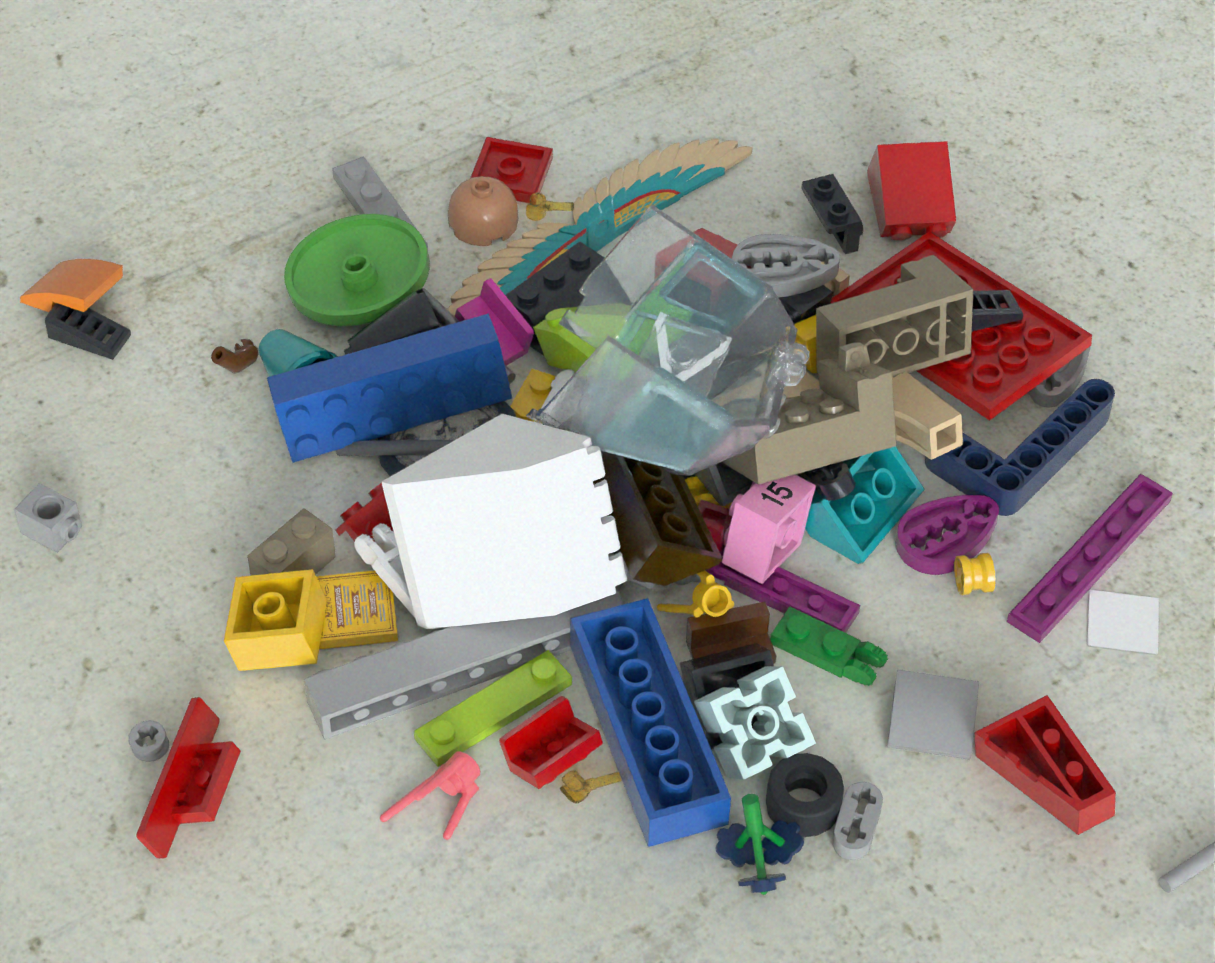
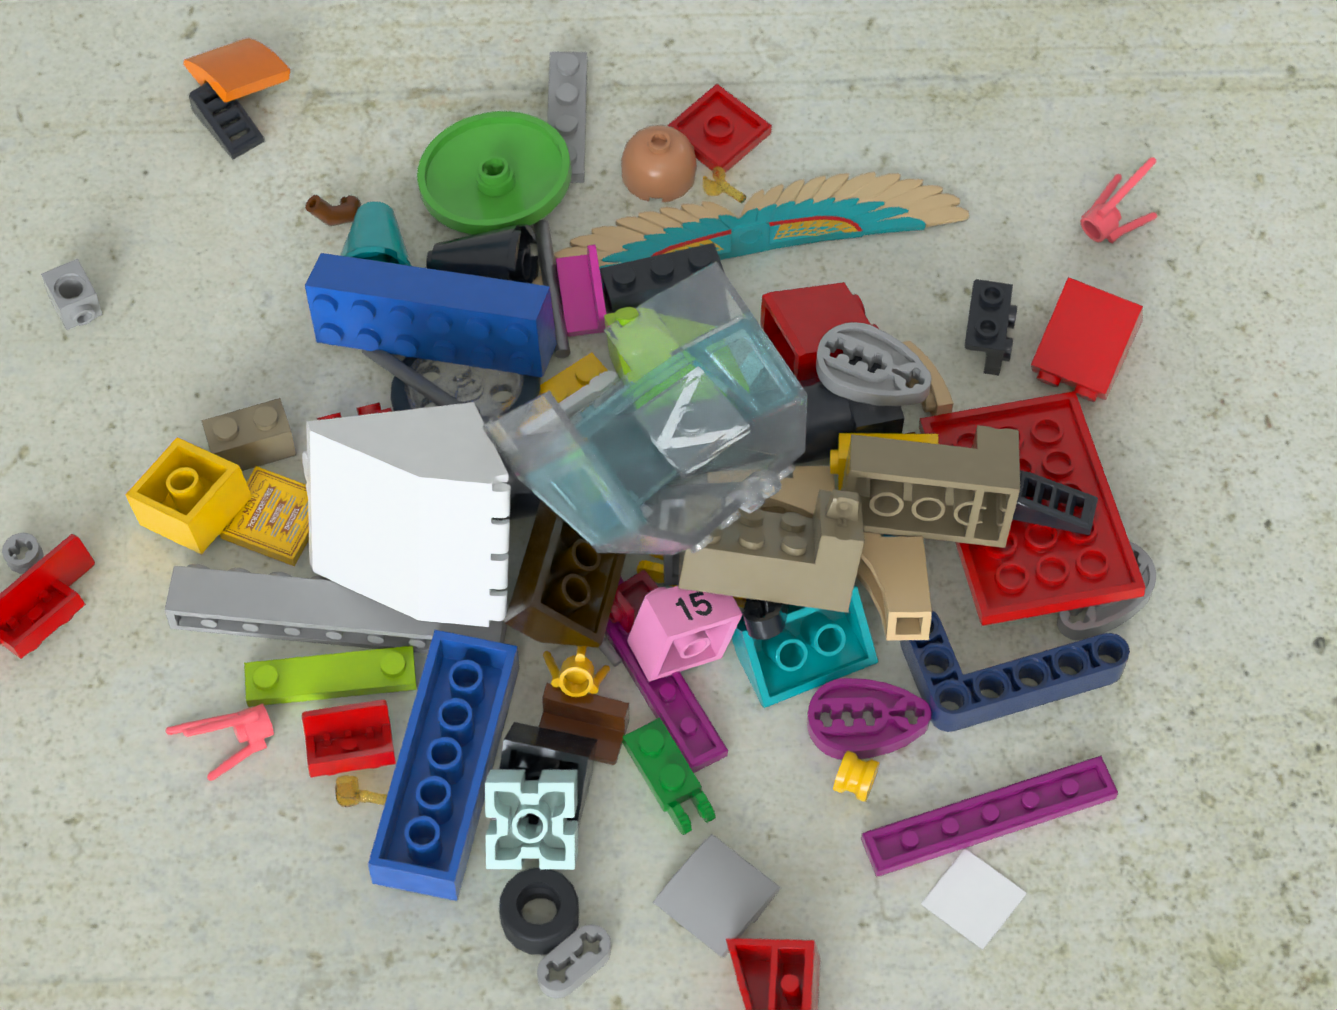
camera: 30 degrees right, 10 degrees up
dark blue plant [716,794,804,895] -> none
none -> coral plant [1080,157,1157,243]

